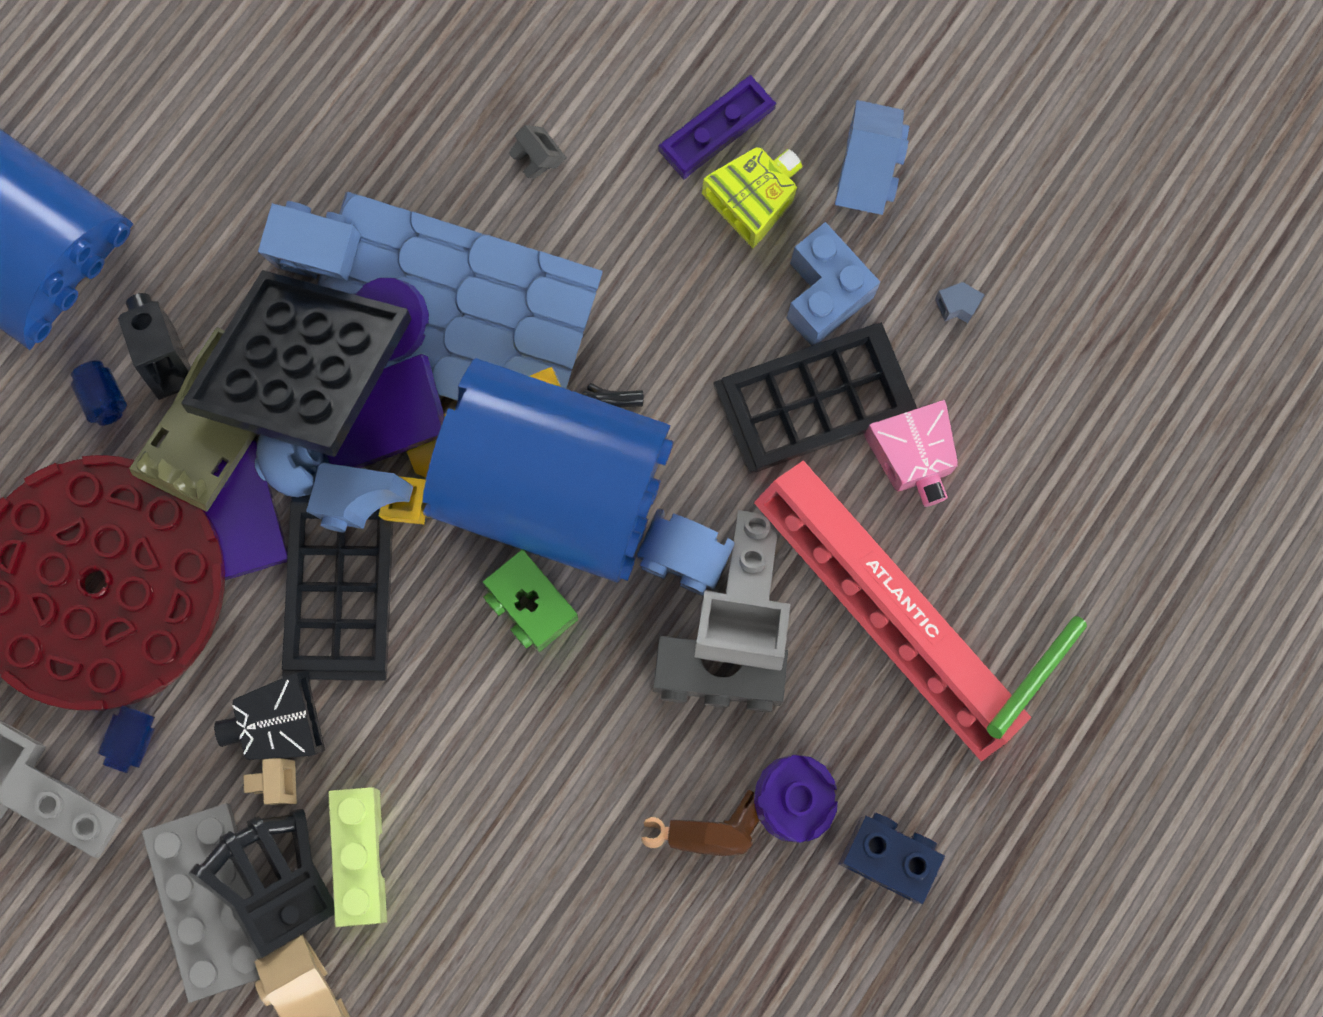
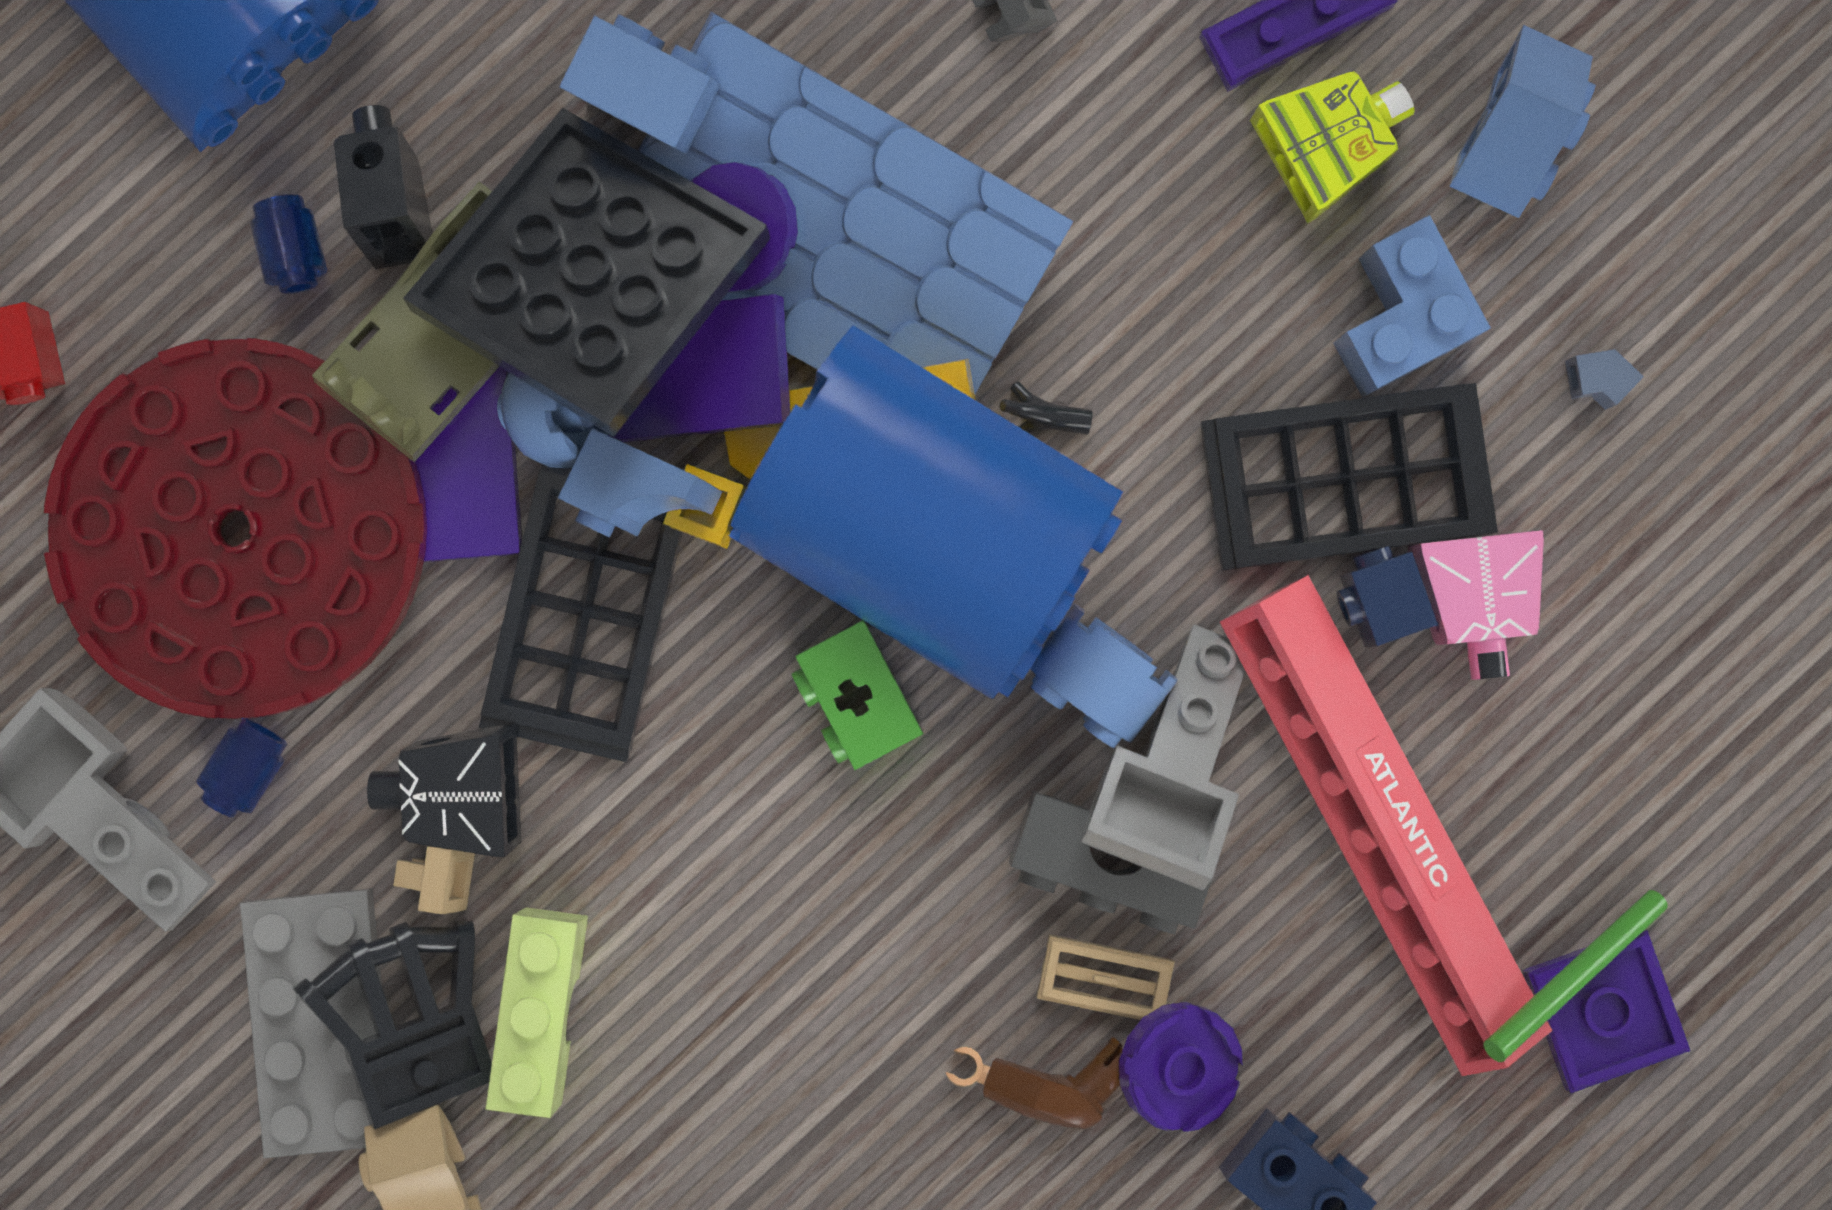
camera: 20 degrees right, 10 degrees up
none -> tan tile [1036,934,1174,1020]
none -> dark blue brick [1337,546,1438,647]
none -> dark purple tile [1522,930,1691,1093]

